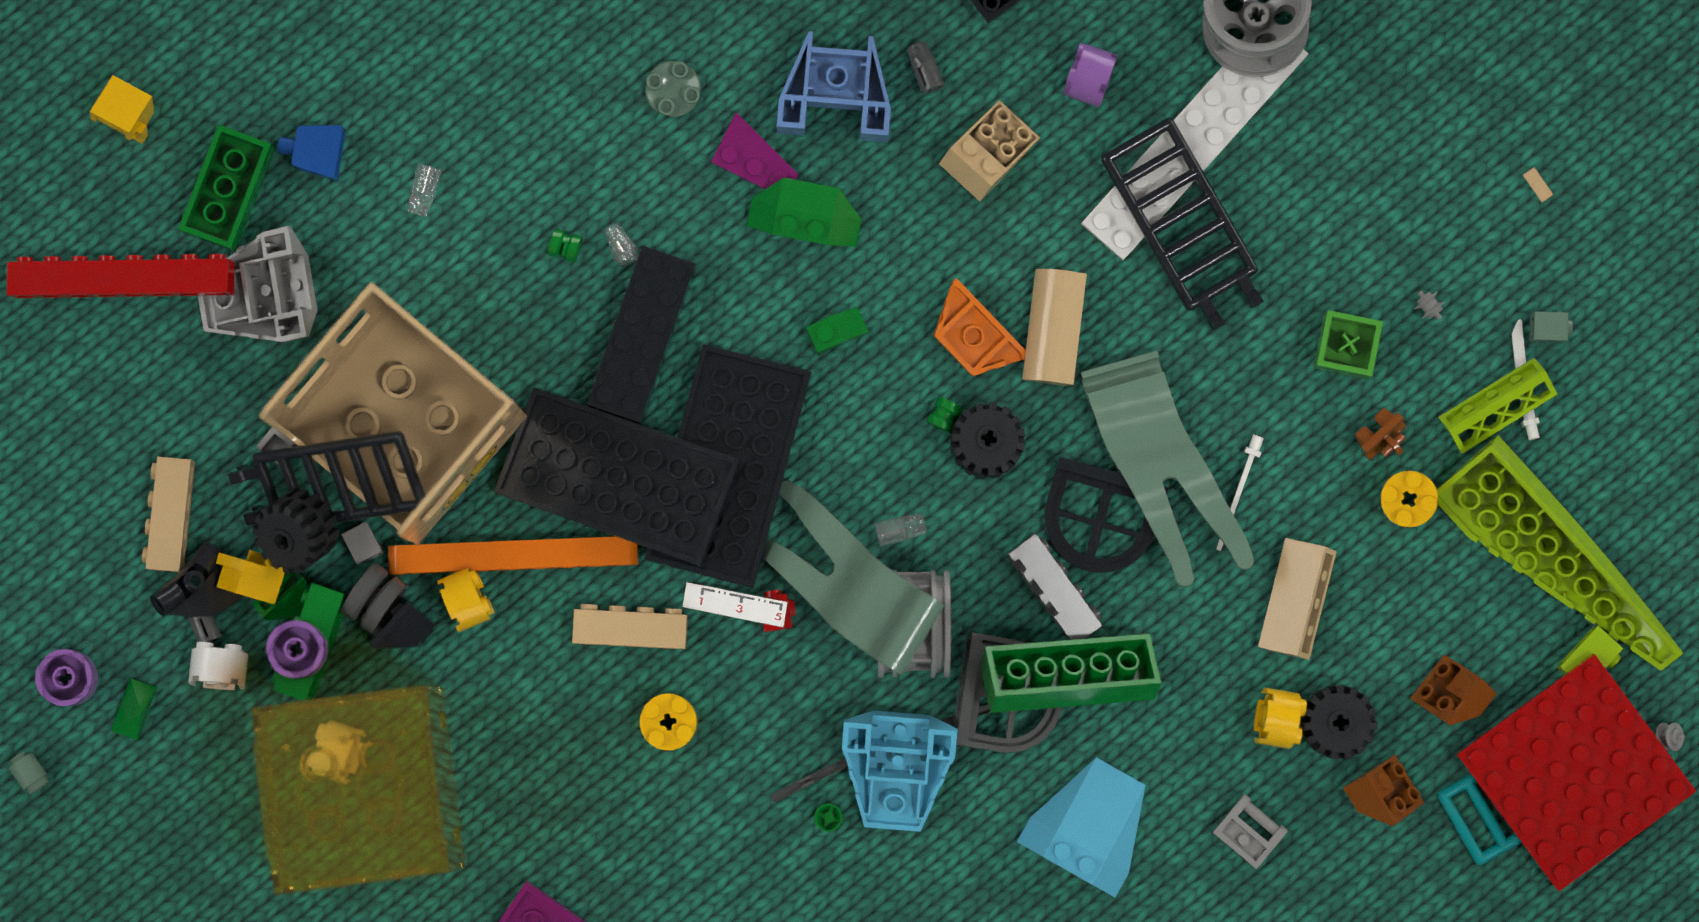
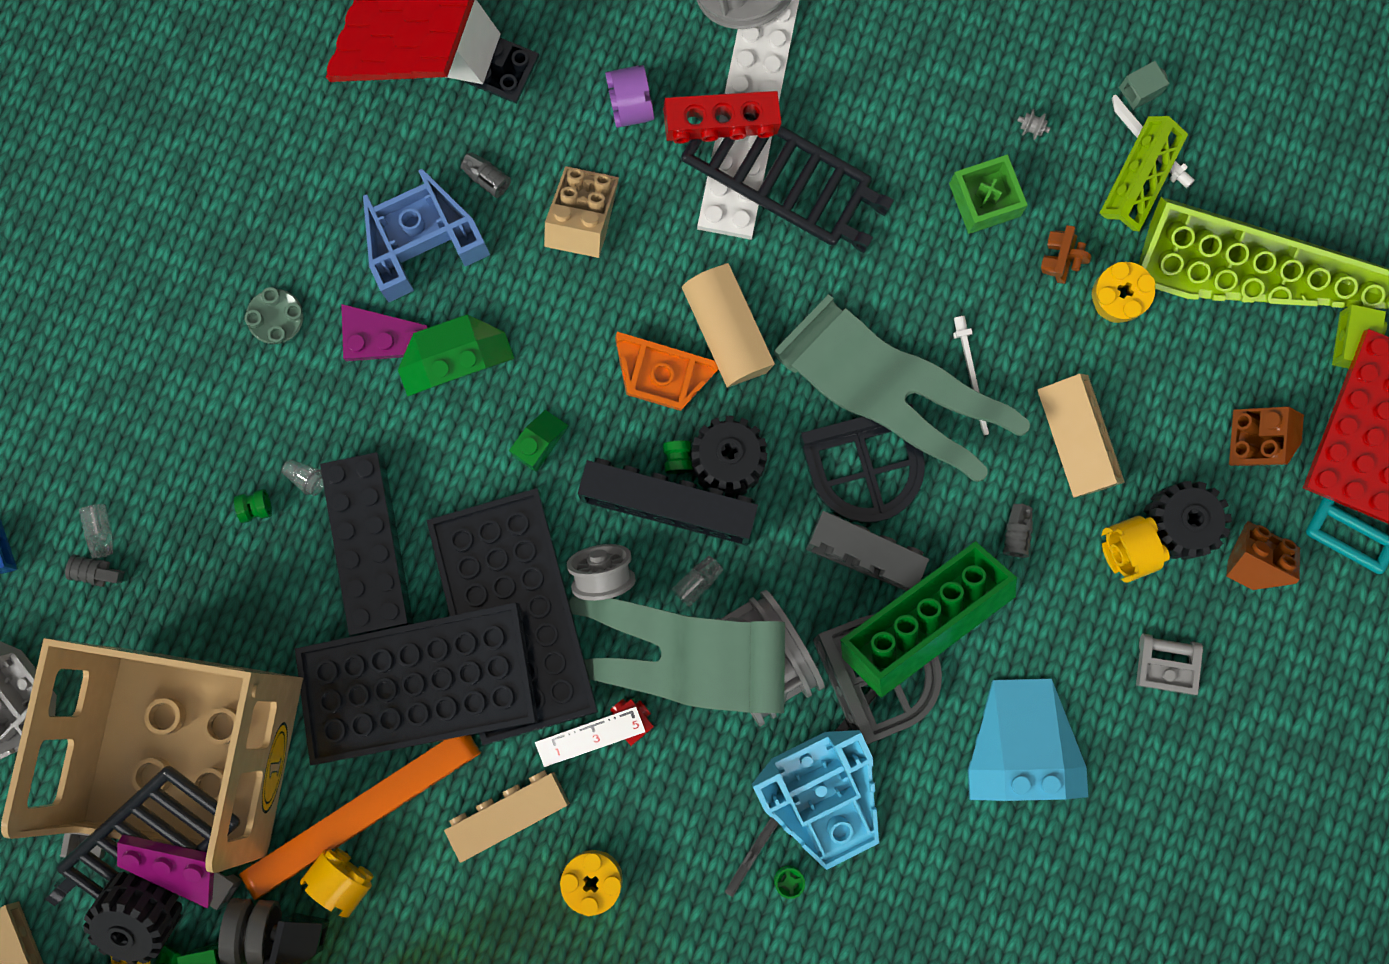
camera: 30 degrees left, 5 degrees down
none -> dark grey hinge [65,554,125,587]
none -> magenta wing [117,834,214,909]
none -> light grey wheel [567,544,636,601]
none -> black brick [577,458,758,546]
none -> red brick [663,91,781,144]
none -> dark grey hinge [1003,504,1033,558]

